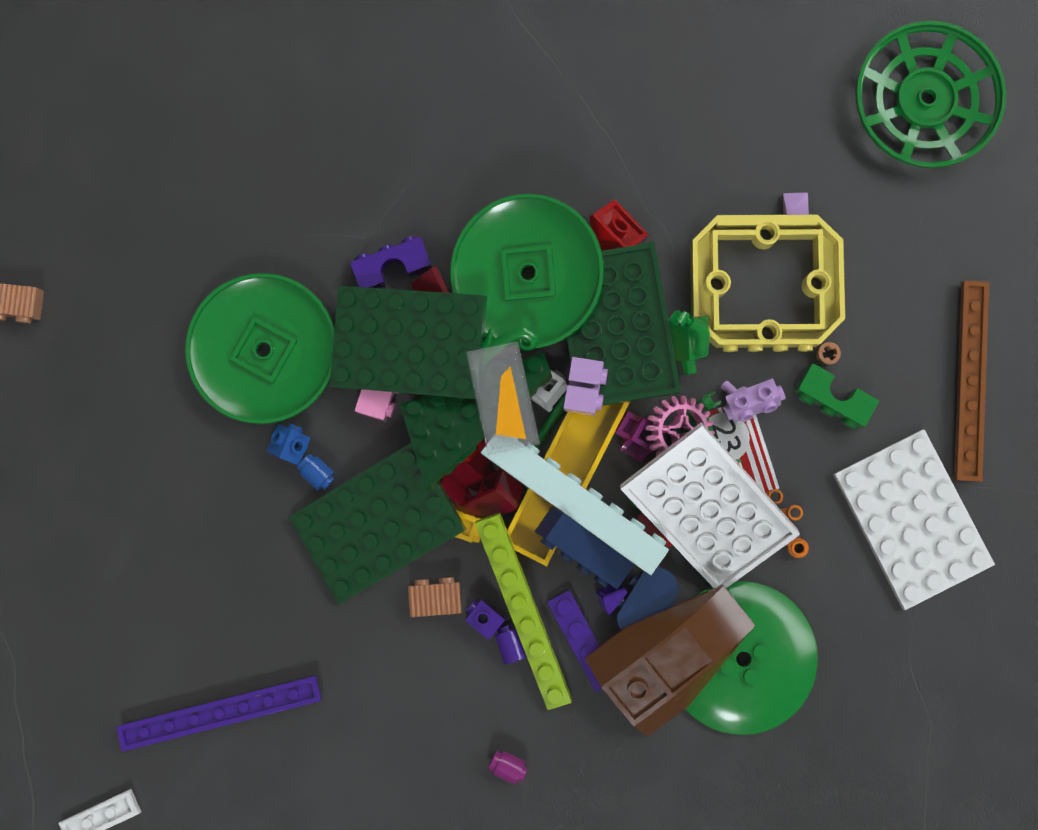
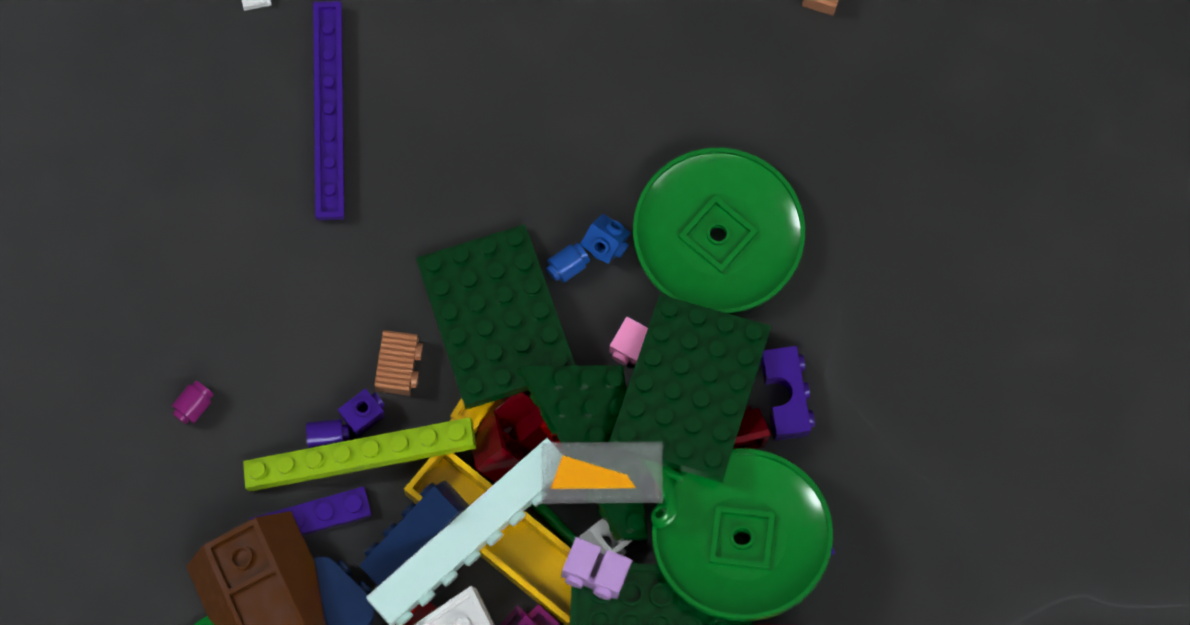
camera: 95 degrees right, 10 degrees down
dark purple slope [595,585,627,615] -> none

